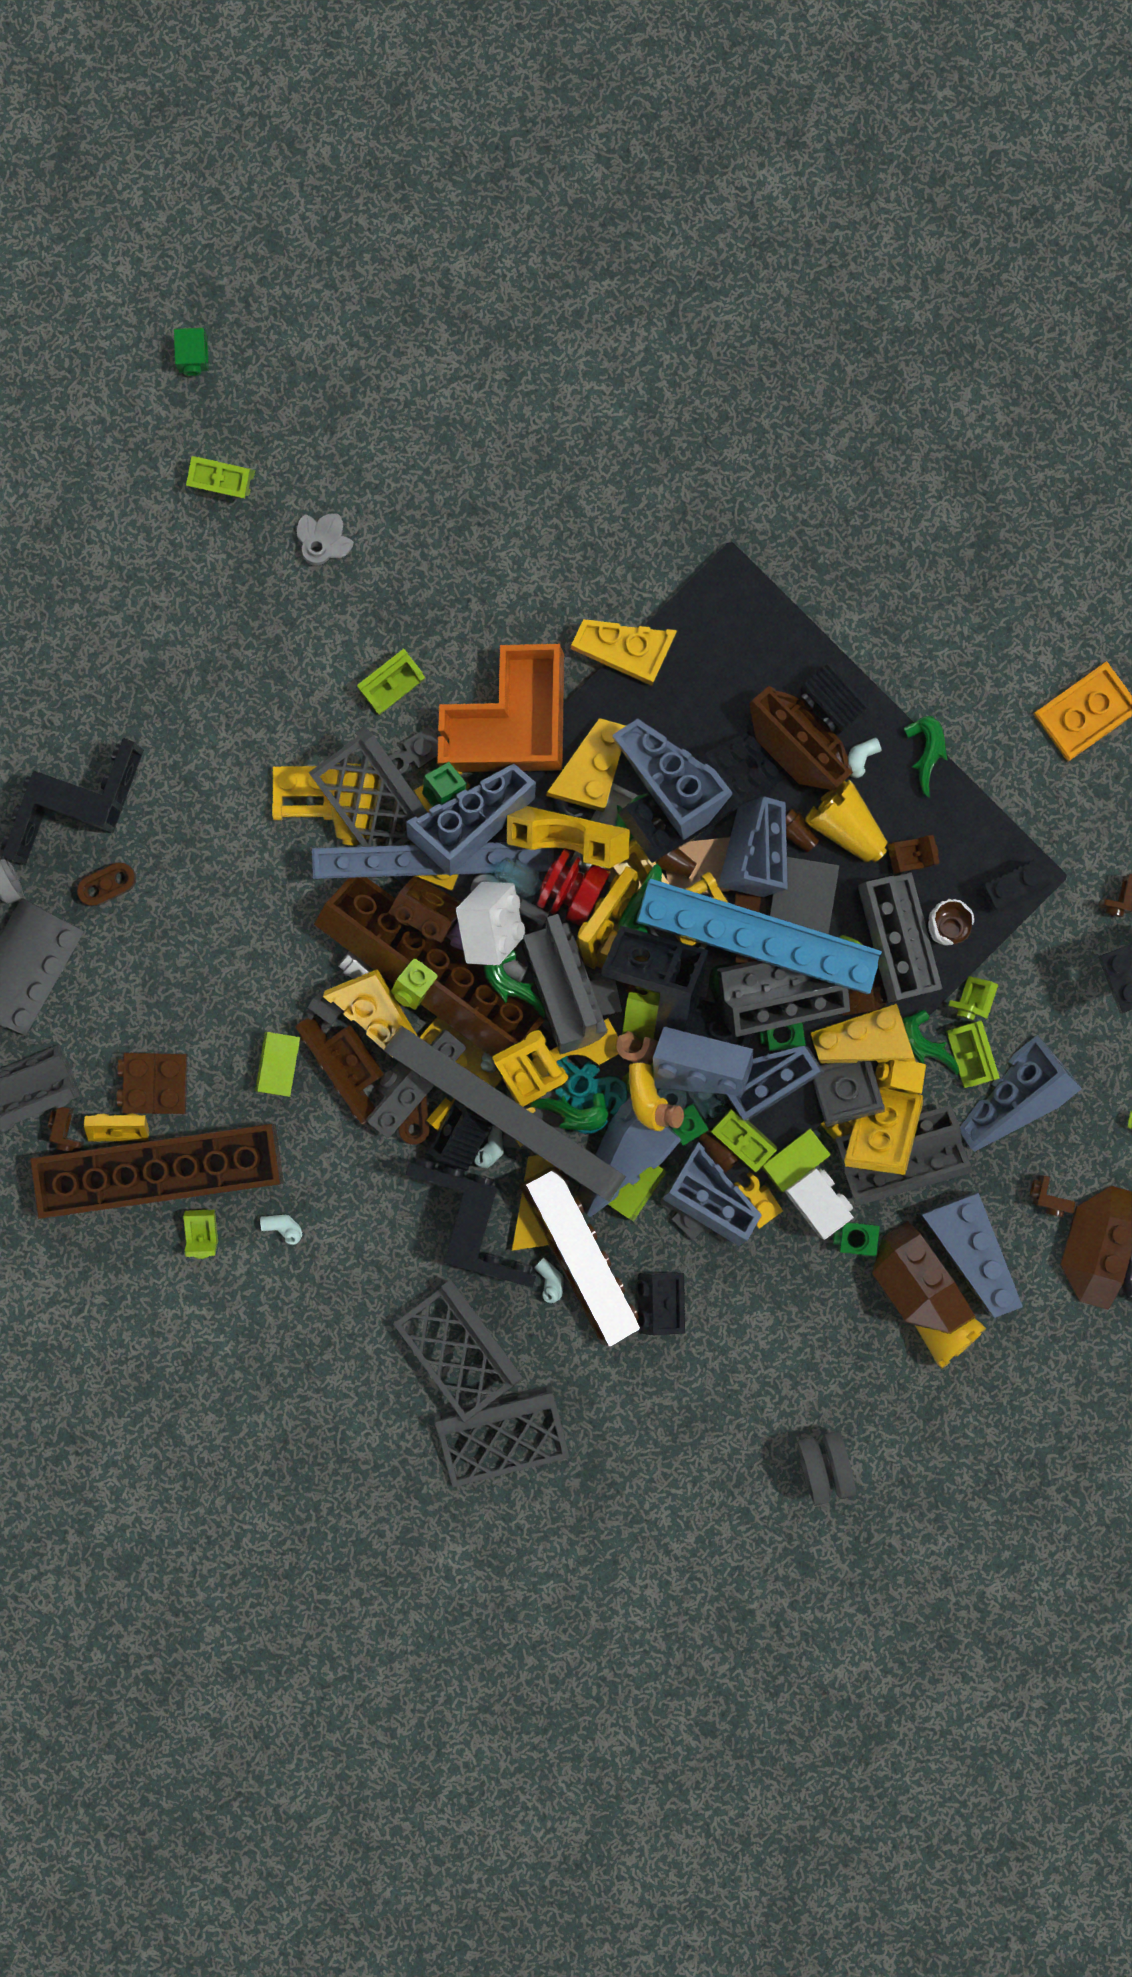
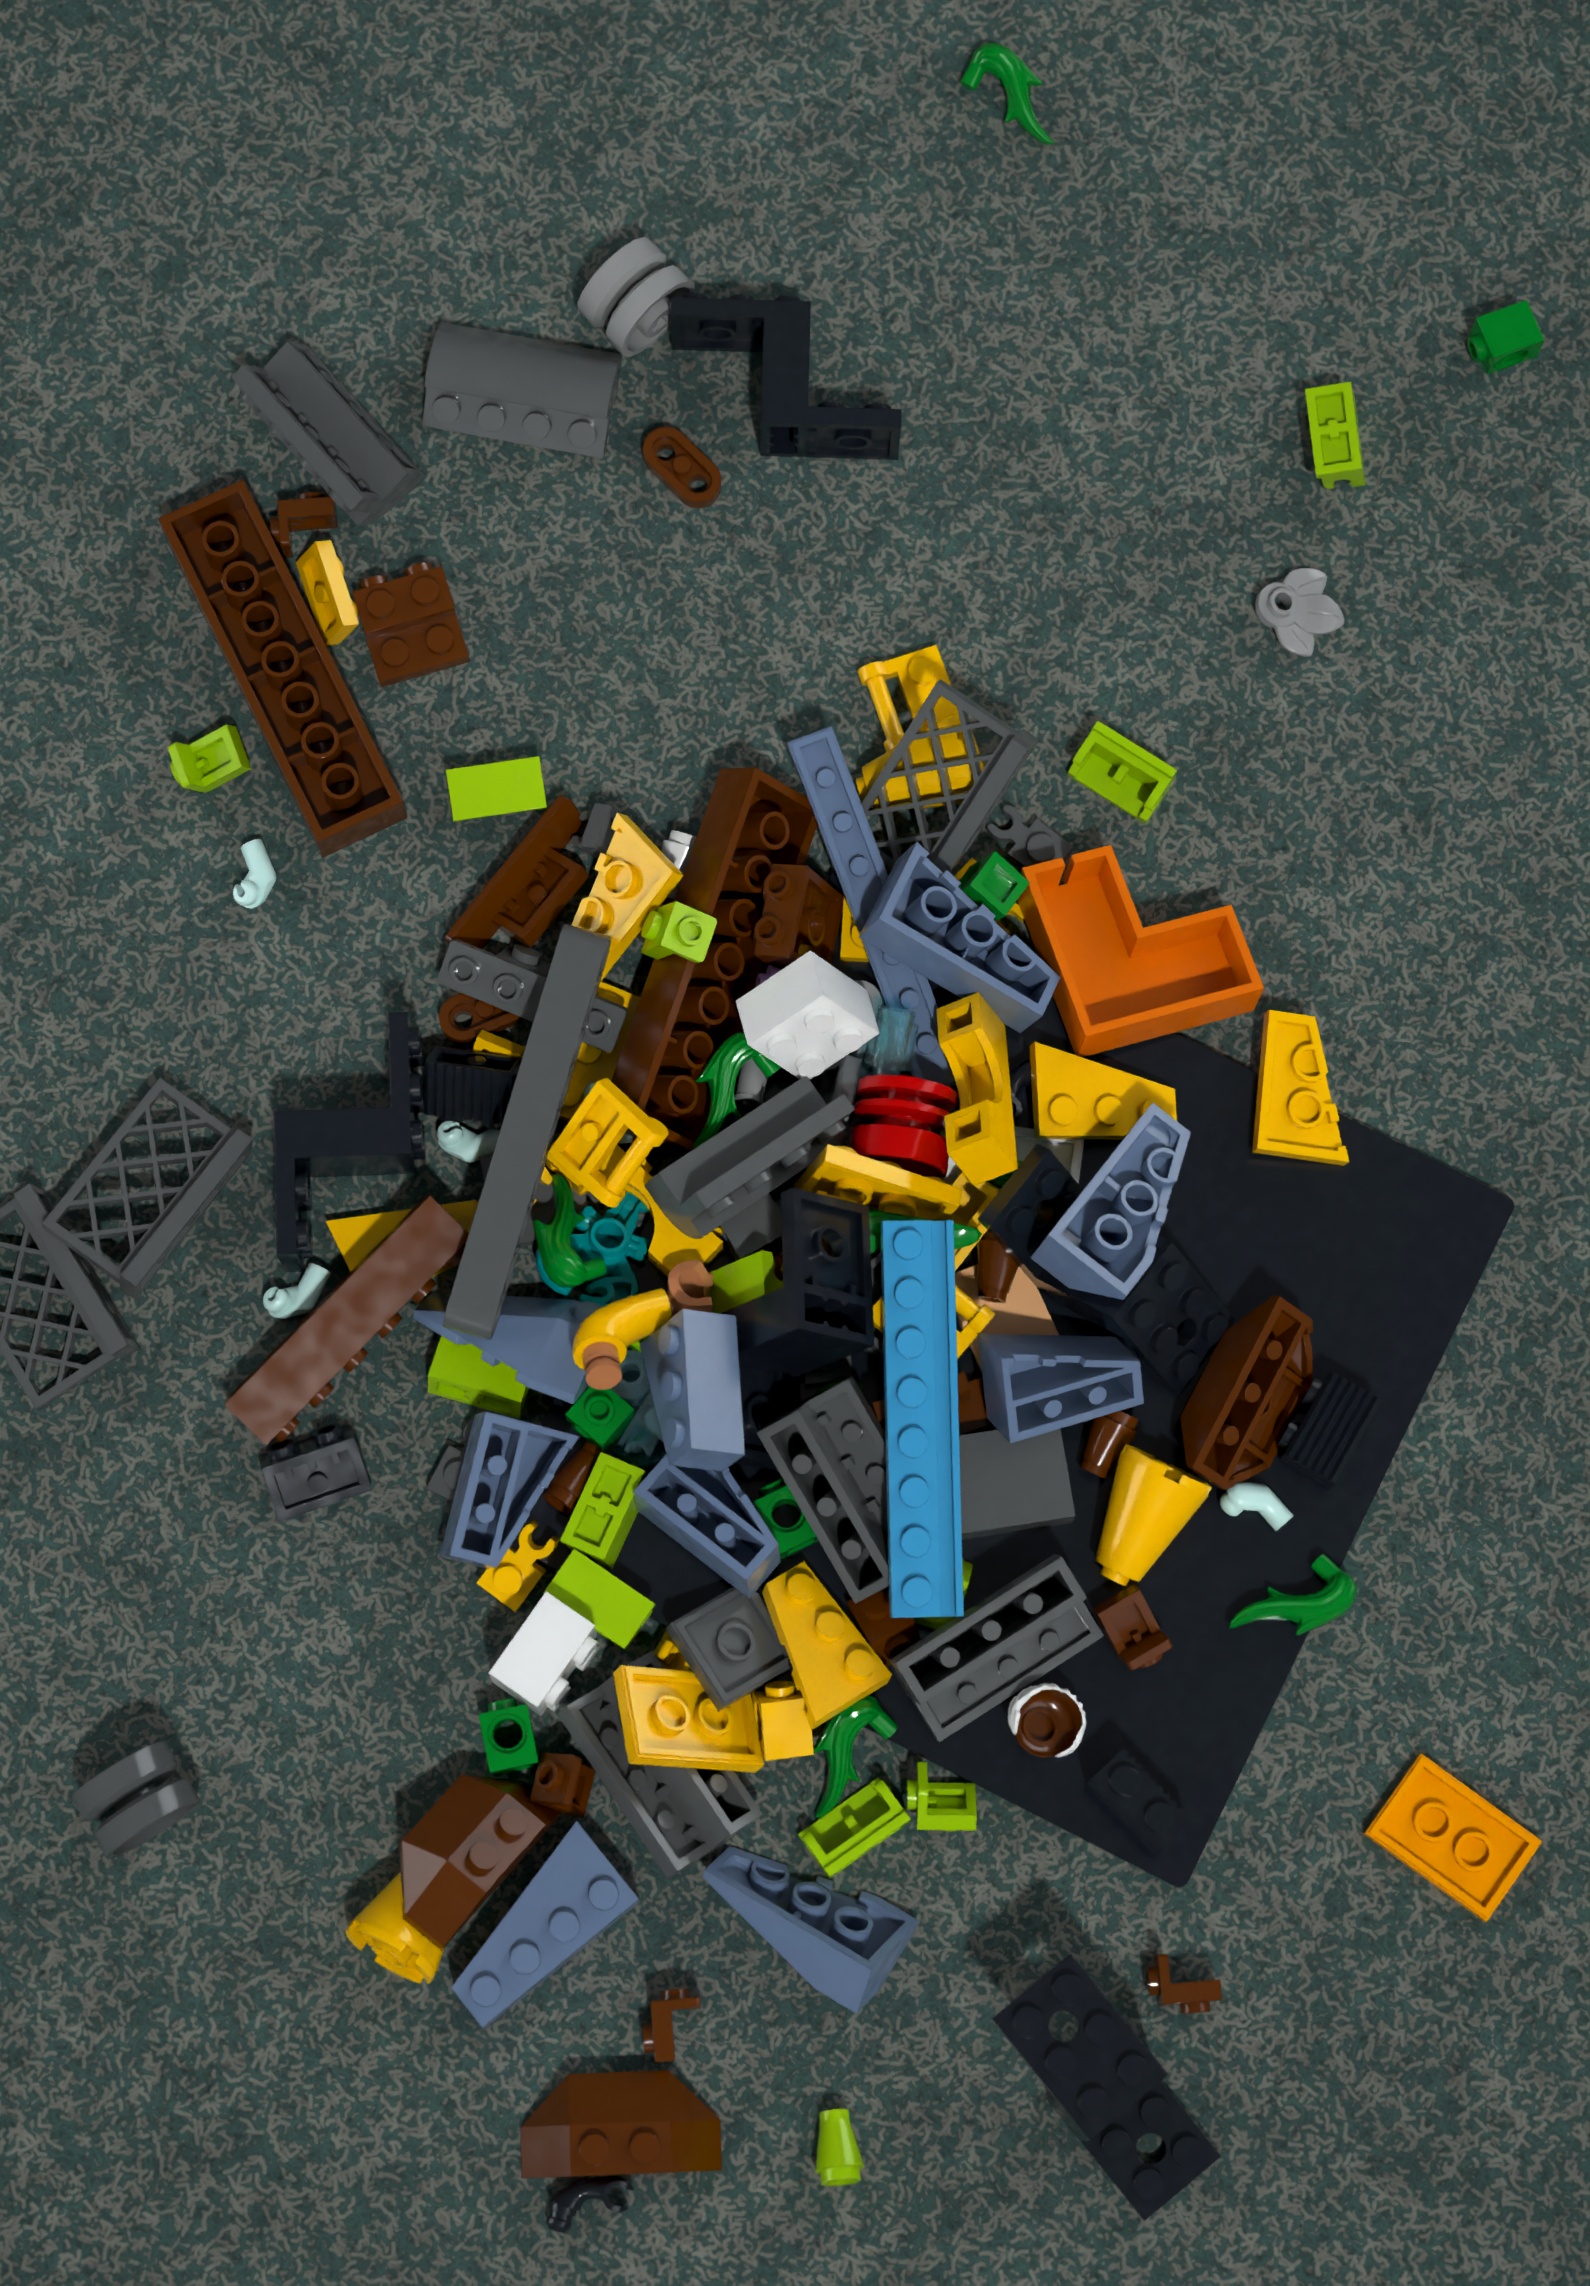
camera: 70 degrees right, 10 degrees down
none -> reddish brown bracket [530,1753,595,1818]

